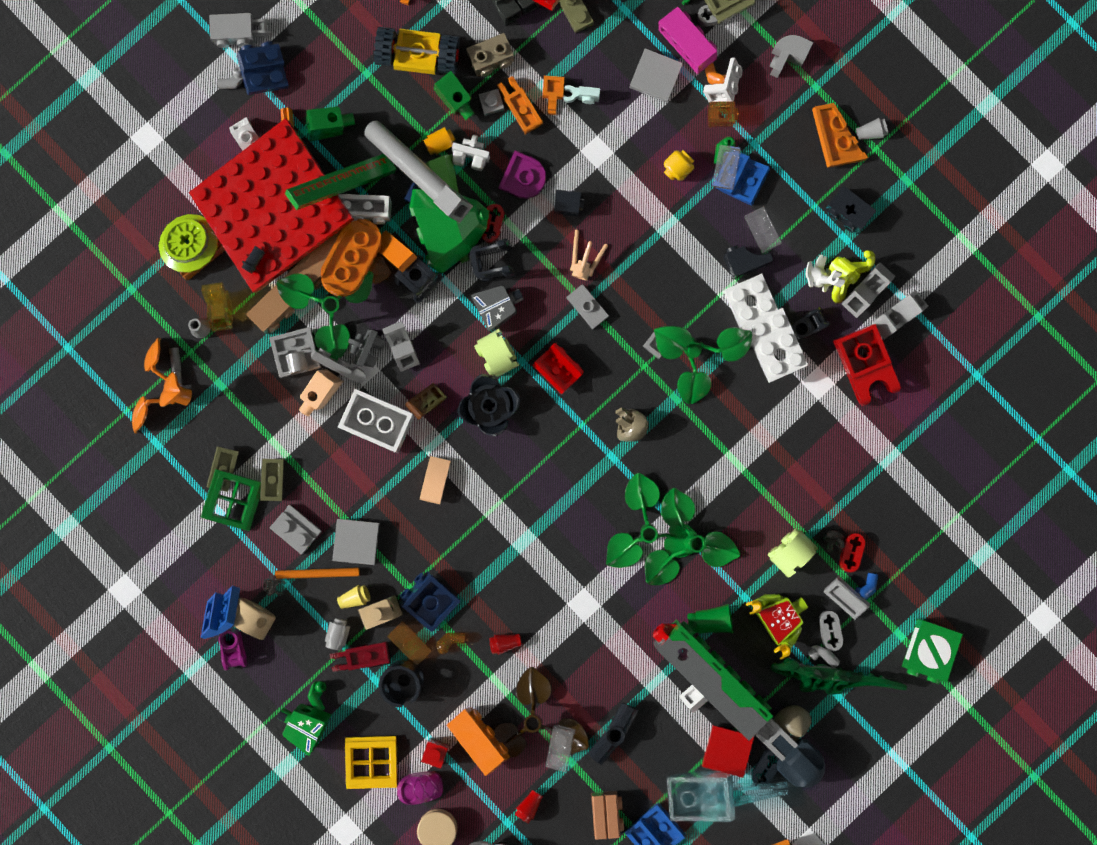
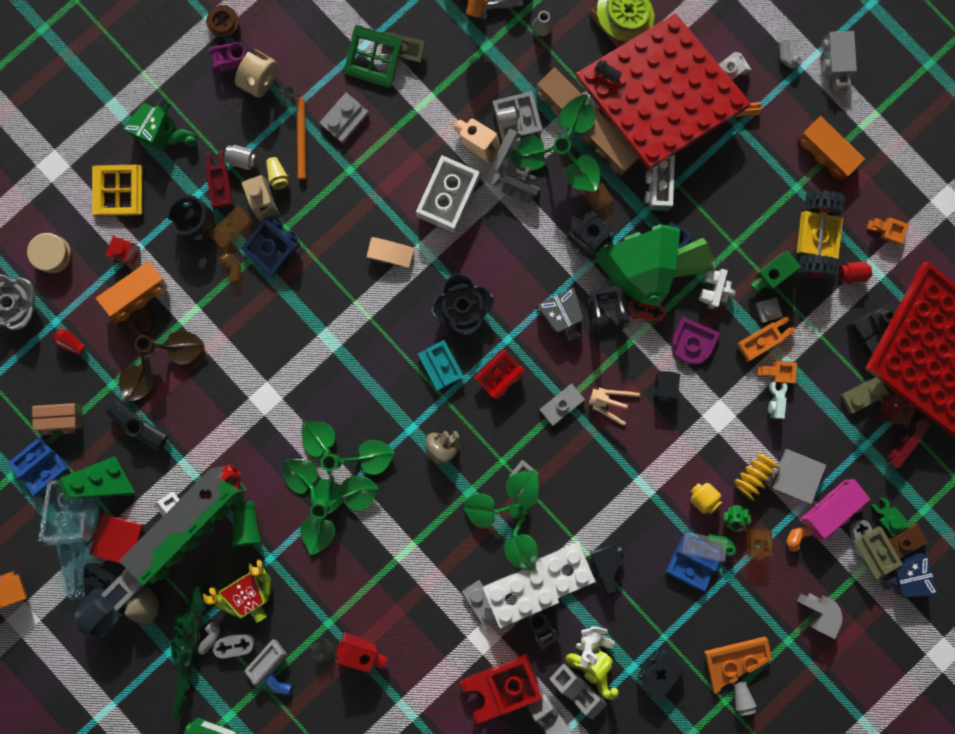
camera: 85 degrees right, 0 degrees up
clear yellow brick [201,282,233,332] -> none
blue slope [201,585,240,639] -> none
dark blue plate [236,41,289,95] -> none
olive plate [260,459,283,501] -> none
green tile [285,154,396,210] -> none
green torso [306,106,355,142] -> none
orange tile [321,219,382,296] -> none
light grey tile [332,519,379,565] -> none
light grey brick [365,121,473,223] -> none
orange tile [379,230,417,272] -> none
light grey brick [383,321,420,372] -> none
magenta piece [397,771,443,805] -> none
reddish brown plate [405,383,447,420] -> none
light orange brick [423,127,455,155] -> none
dark tan brick [466,33,514,77] -> none
yellowish green brick [474,329,519,377] -> none
red cone [489,634,521,655] -> none
clear plate [545,725,575,772] -> none
white bracket [703,58,742,105] -> none
clear plate [744,206,782,254] -> none
yellowish green brick [768,528,818,578] -> none
red beam [839,533,865,572] -> none
none -> green wing [57,456,135,500]
none -> reddish brown gear [206,5,240,39]
none -> red torso [336,632,387,672]
none -> teal plate [418,340,464,391]
none -> light grey plate [462,579,496,628]
none -> green gear [724,505,751,531]
none -> yellow piece [734,454,780,501]
none -> orange brick [797,116,865,181]
none -> red brick [838,261,872,284]

